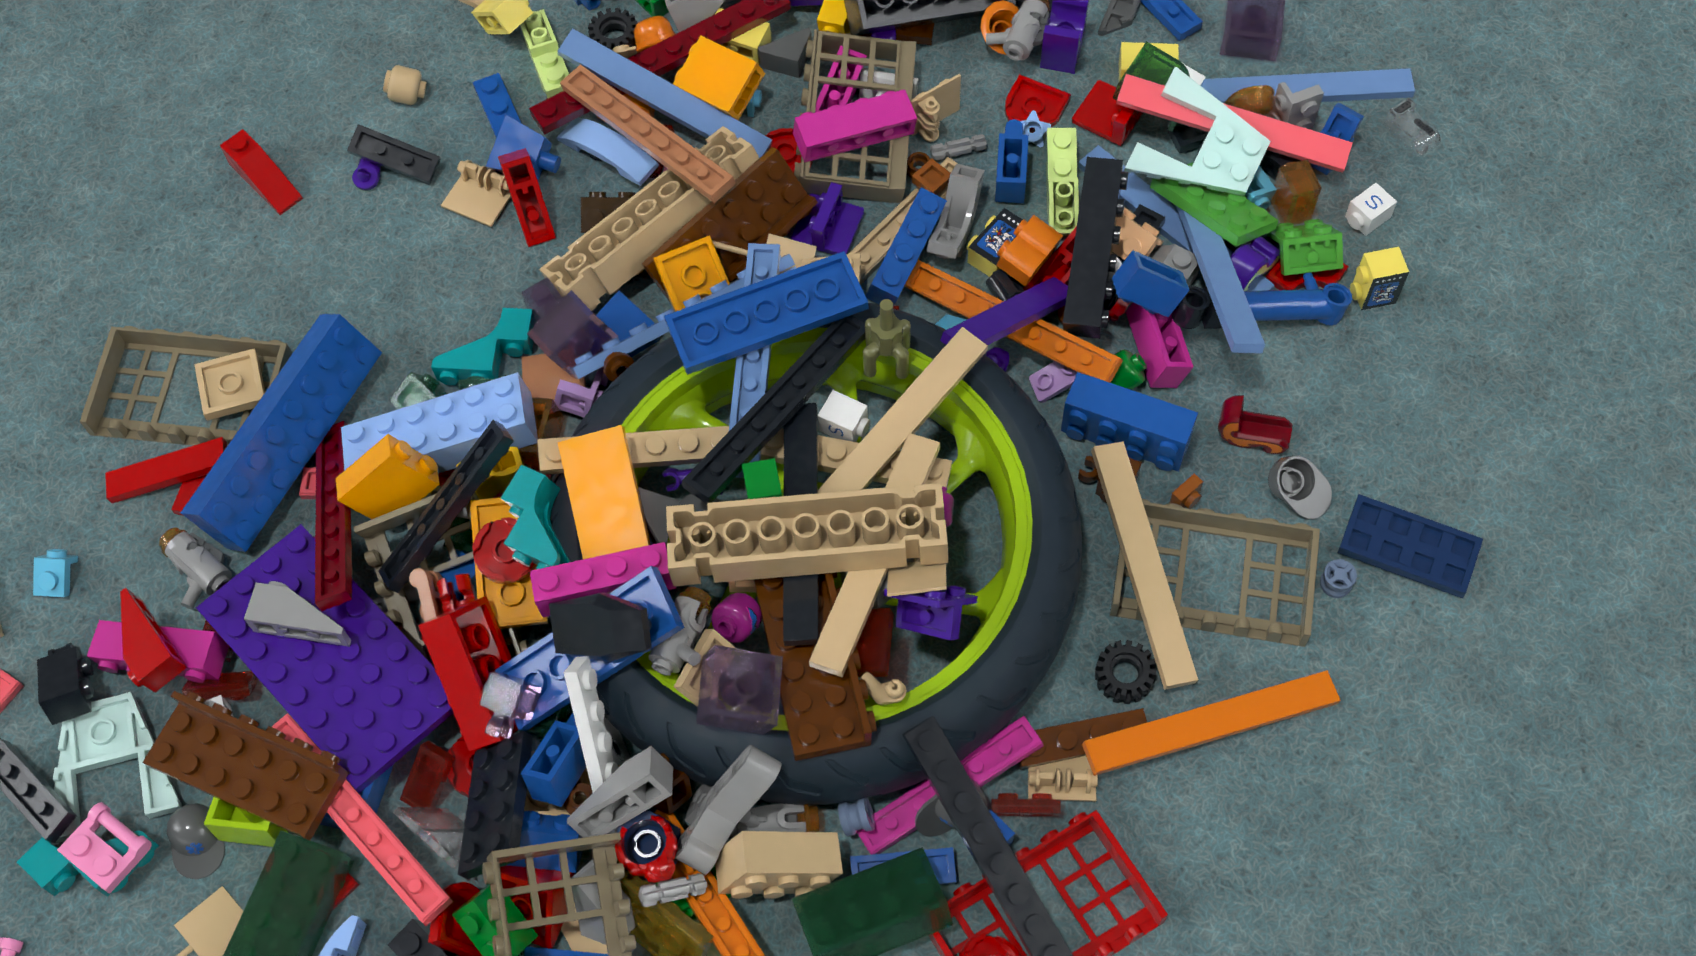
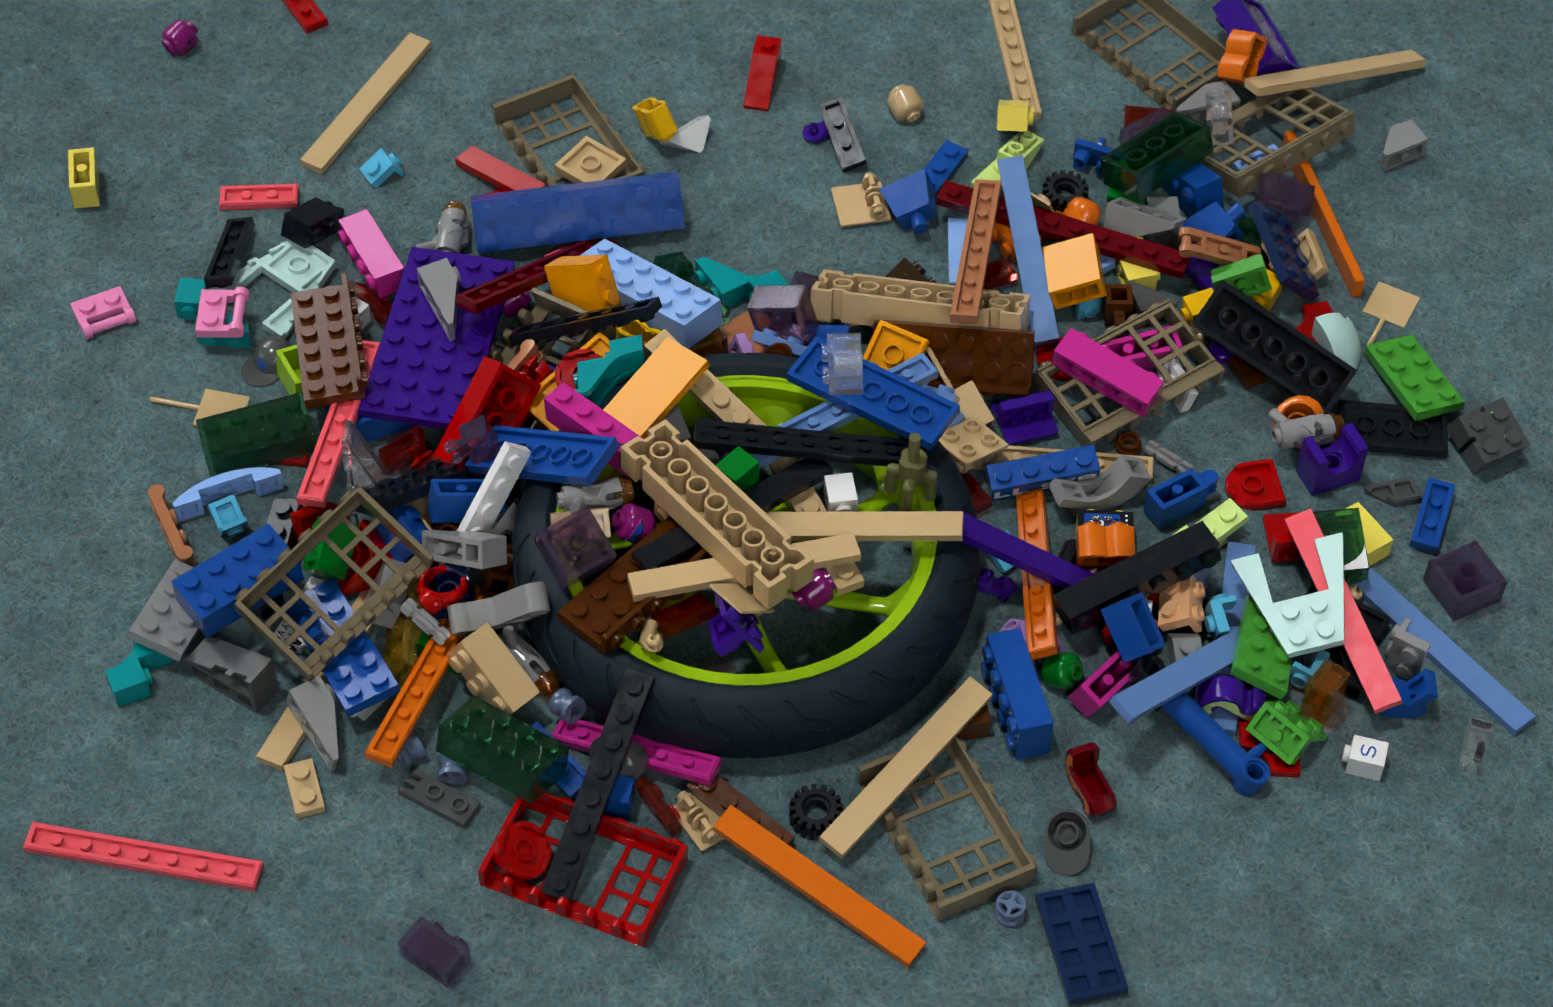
camera: 50 degrees right, 10 degrees down
red slope [120,588,187,693] -> none
red slope [498,148,556,247] -> none
black piece [549,592,652,662] -> none
tan hinge [911,74,961,142] -> none
dark orange plate [912,158,951,195] -> none
light blue plate [1020,110,1051,147] -> none
dark orange plate [1169,473,1204,509] -> none
clear orange helmet [1224,85,1275,116] -> none
light yellow brick [1350,247,1409,310] -> none
none -> yellow brick [632,98,678,142]
none -> white slope [658,115,711,153]
none -> clear brick [821,333,863,395]
none -> reddish brown brick [1103,284,1133,326]
none -> medium azure bracket [1204,594,1238,641]

